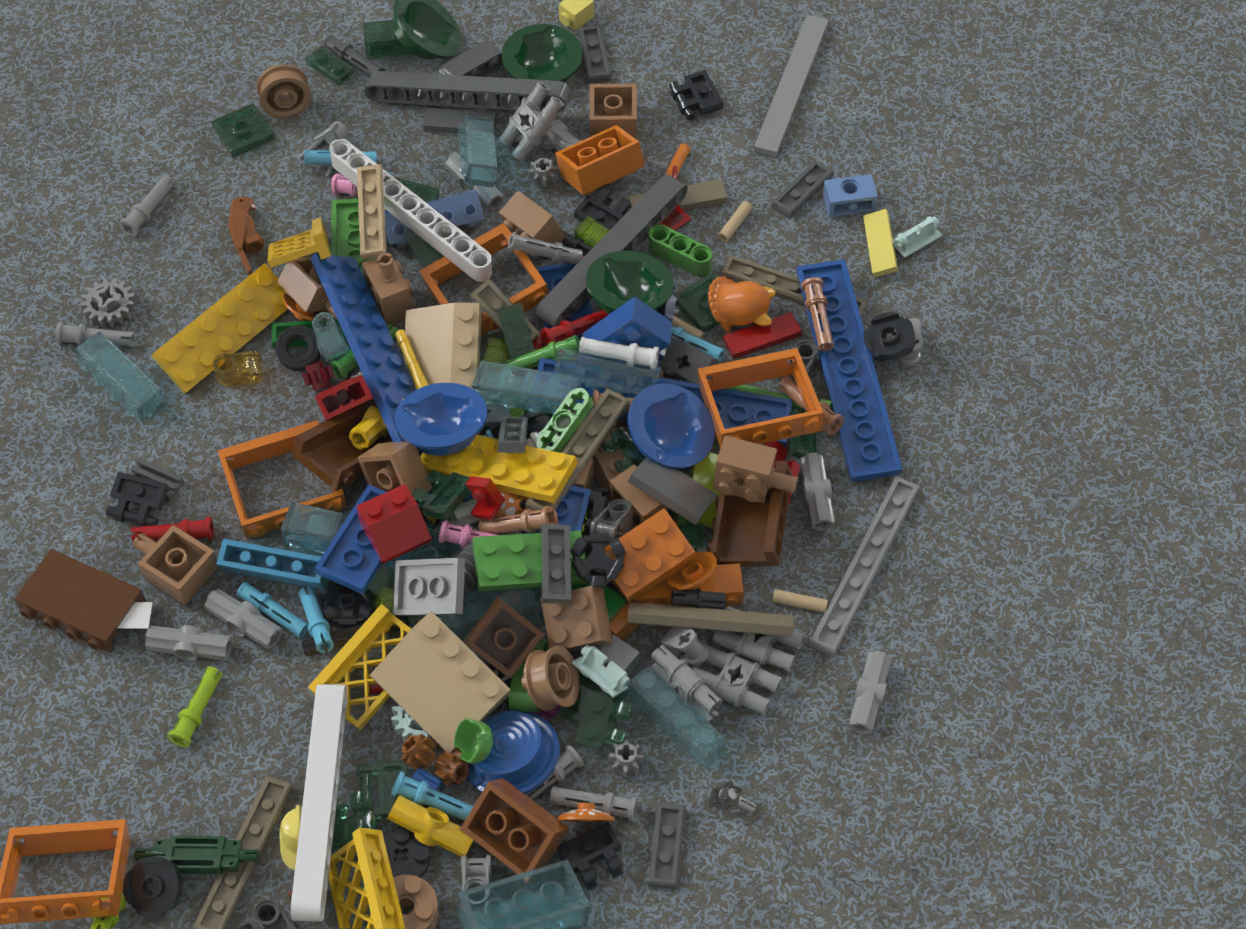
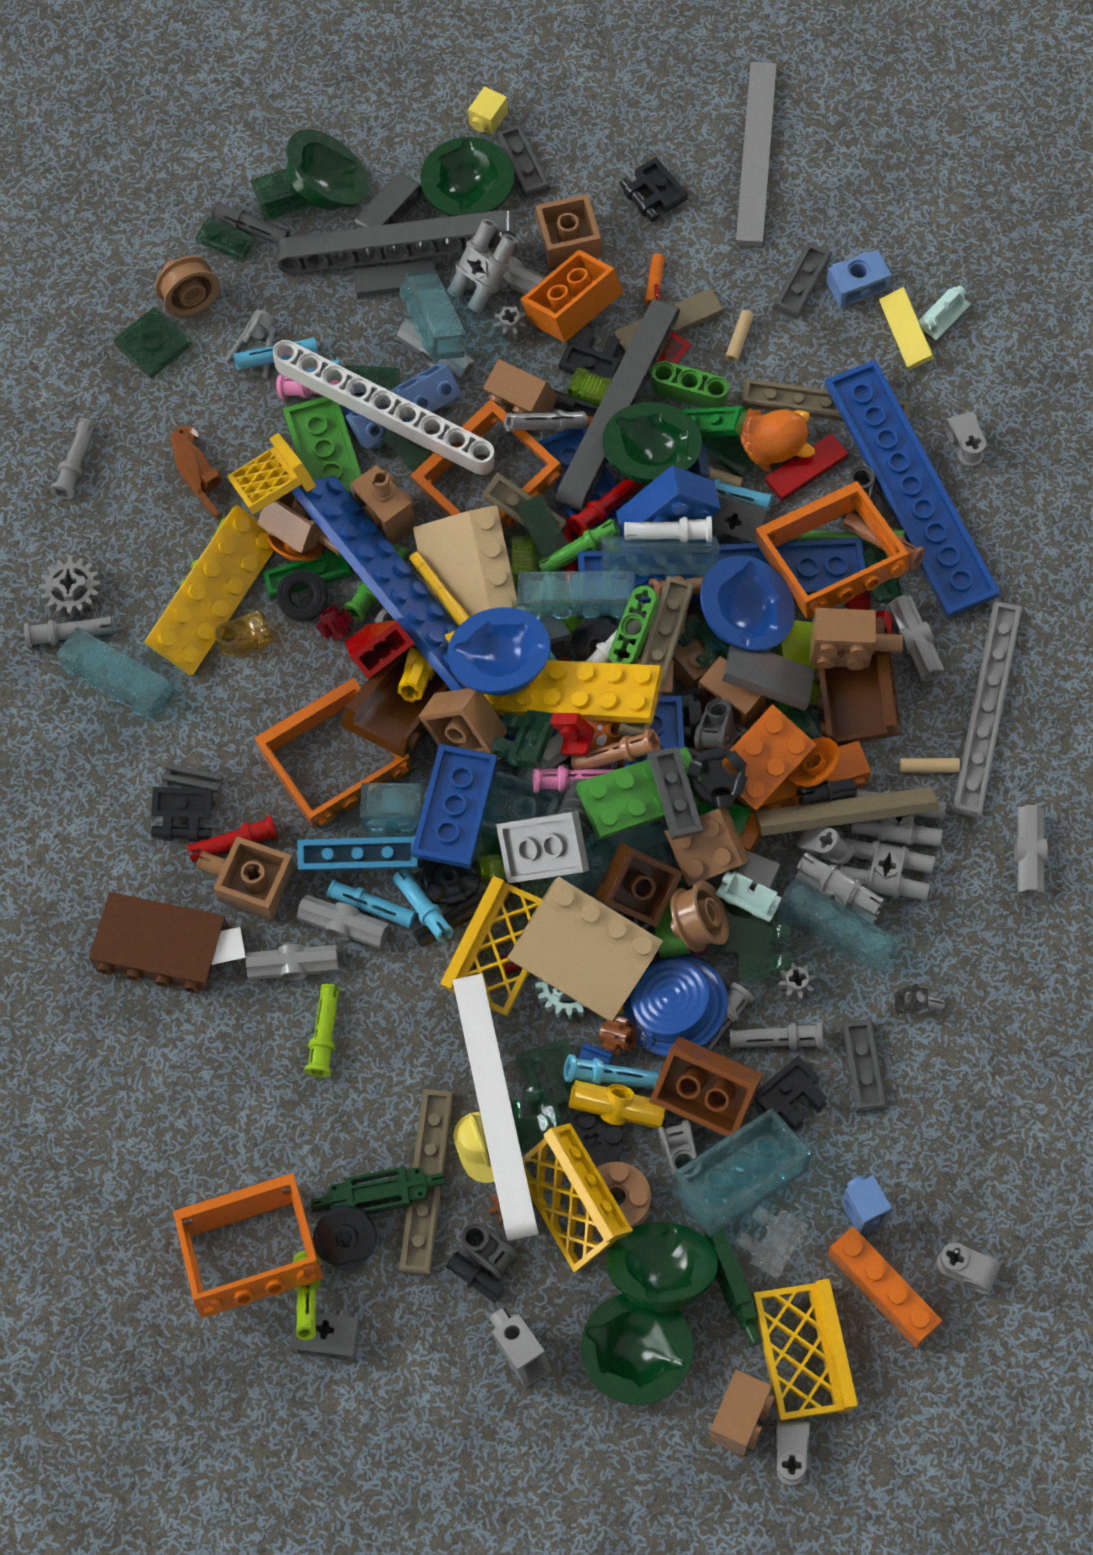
camera: 10 degrees left, 10 degrees up
clear light blue piece [312,312,349,362] -> none
red slope [356,484,432,564] -> none
tan tile [357,164,387,259] -> none
dark orange gear [401,734,436,770] -> none
bright green hair [454,718,494,764] -> none
dark grey tile [498,417,528,453] -> none
orange dish [558,803,614,822] -> none
nougat pin [801,277,834,351] -> none
black plate [863,312,916,362] -> none
none -> green tile [680,406,747,437]

